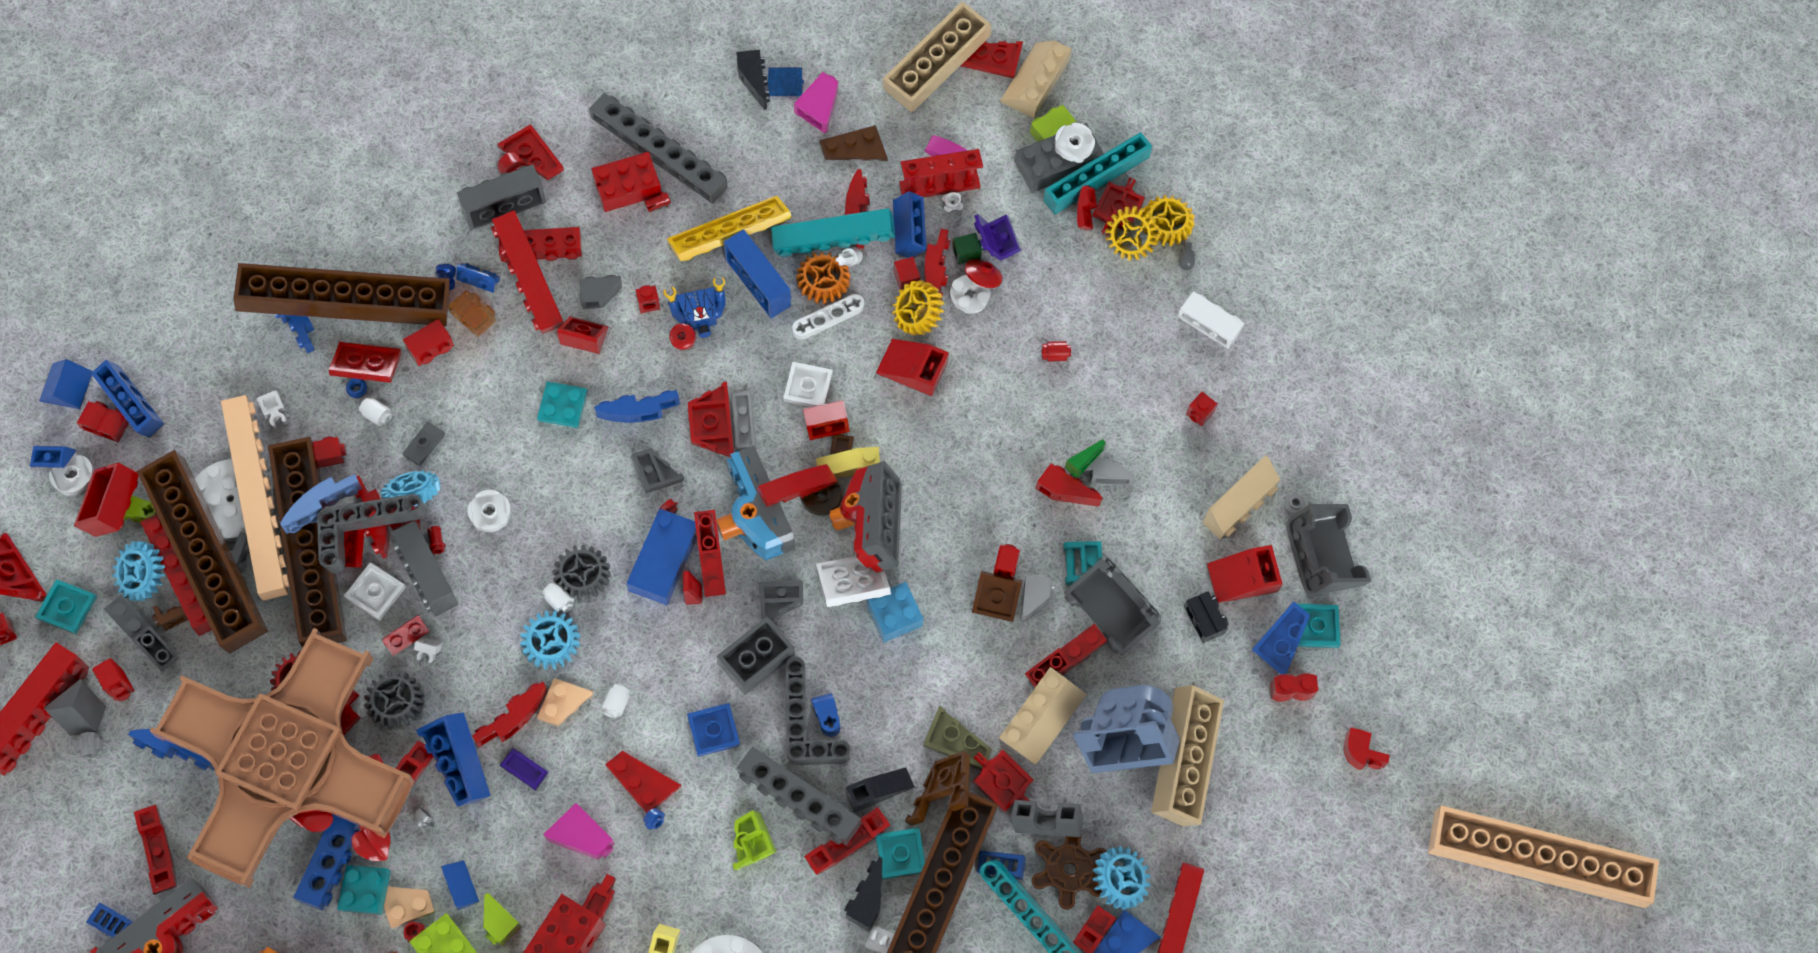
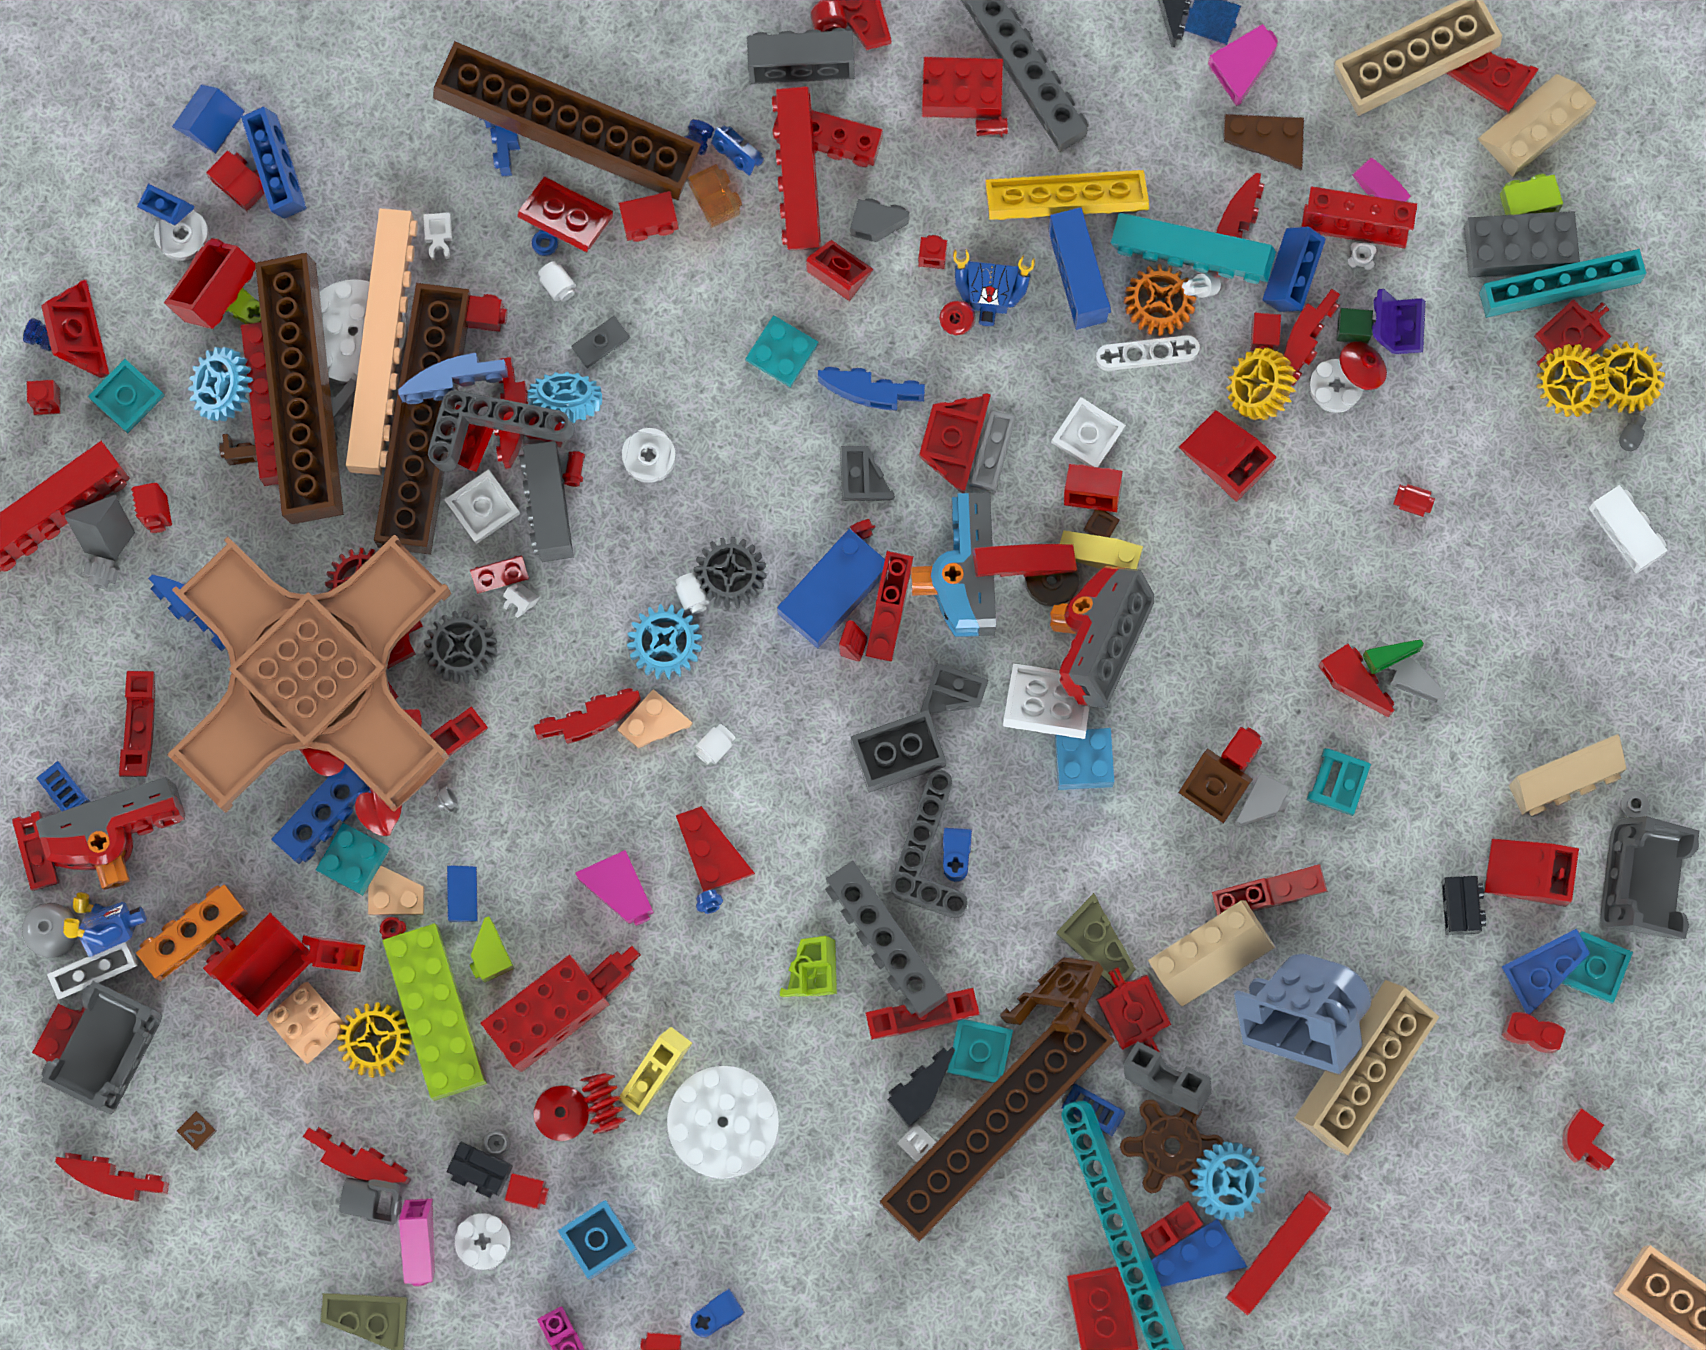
camera: 30 degrees right, 10 degrees up
dark grey slope [104,595,179,672] -> none
blue wedge [416,712,491,807] -> none
dark purple tile [500,748,549,791] -> none
blue plate [687,703,740,757] -> none
black slope [846,767,915,813] -> none
white plate [1055,123,1095,163] -> none
dark grey windscreen [1064,554,1161,656] -> none
red slope [1077,186,1098,230] -> none
red brick [1186,391,1218,427] -> none

